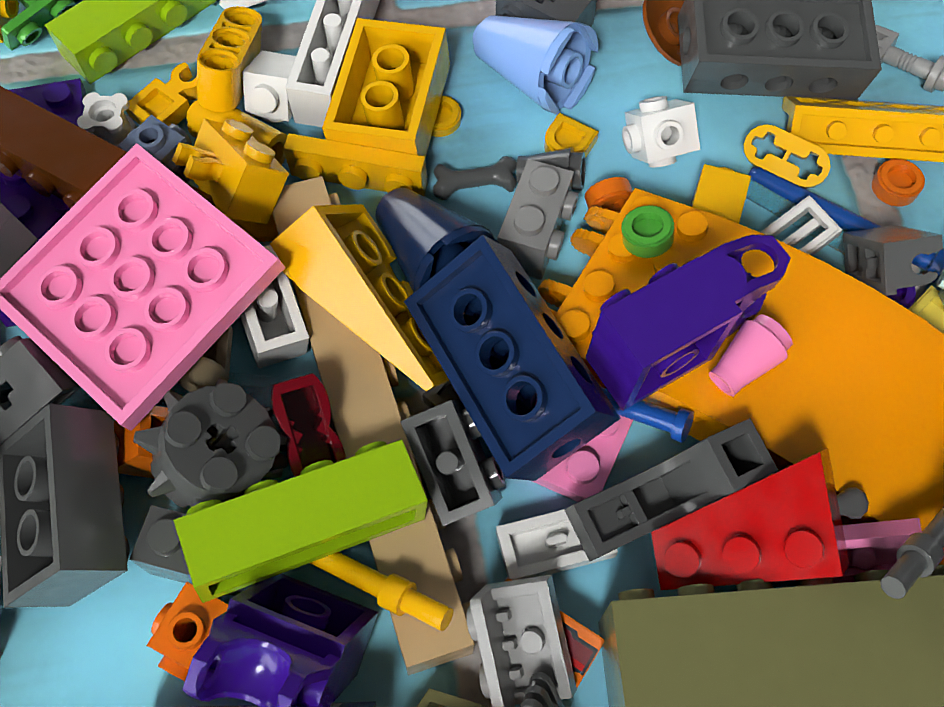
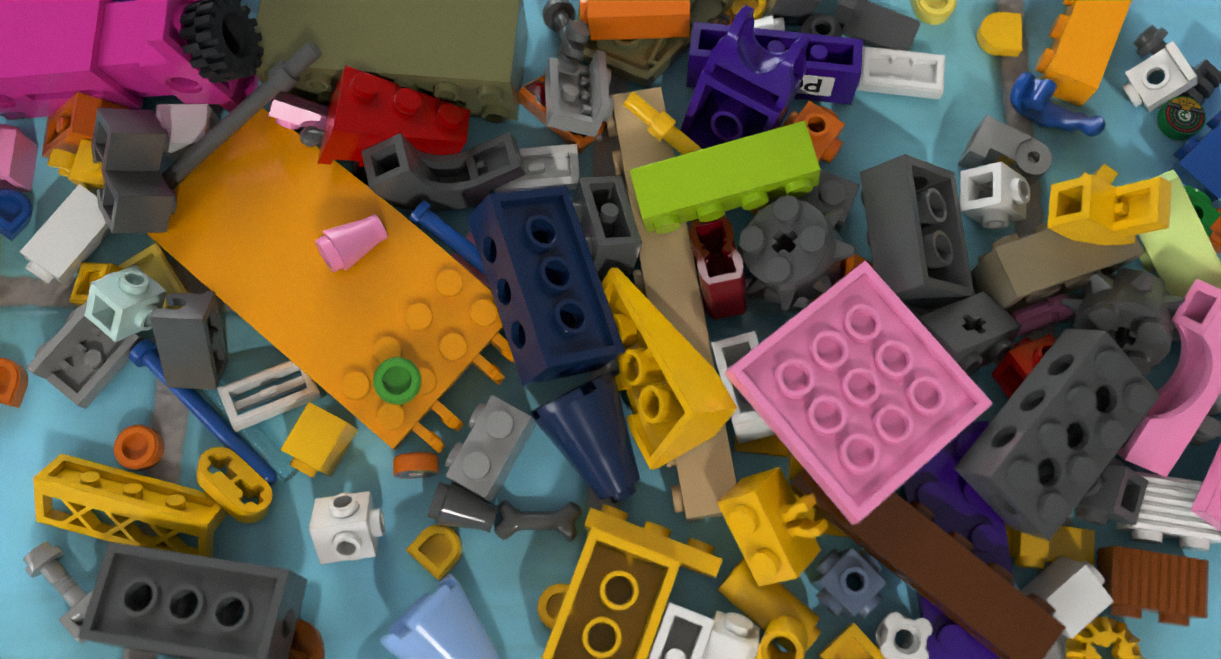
camera: 170 degrees left, 10 degrees up
dark purple brick [585,235,791,411] -> none

